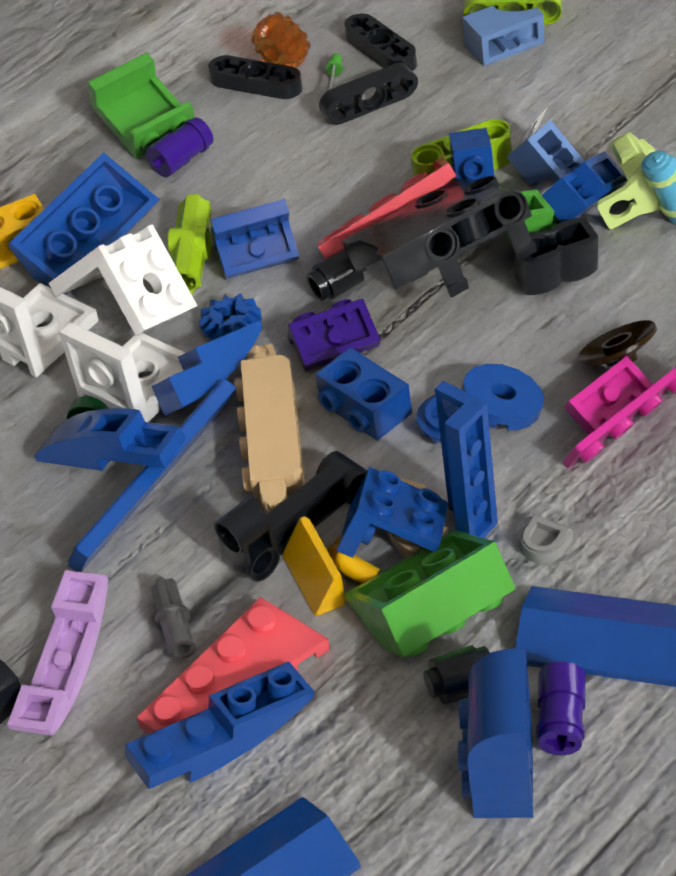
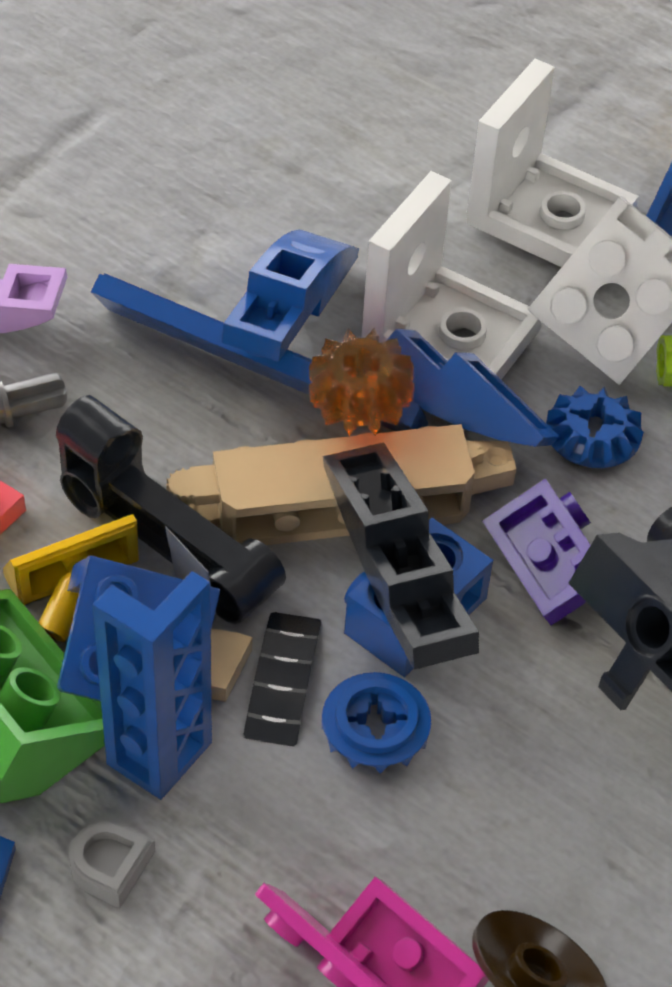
camera: 75 degrees right, 5 degrees up
blue tile [461,364,544,430] -> none
none -> light grey sticker [165,526,217,621]
none -> black sticker [243,612,321,747]
none -> clear orange gear [309,328,414,436]
none -> black slope [323,442,479,670]

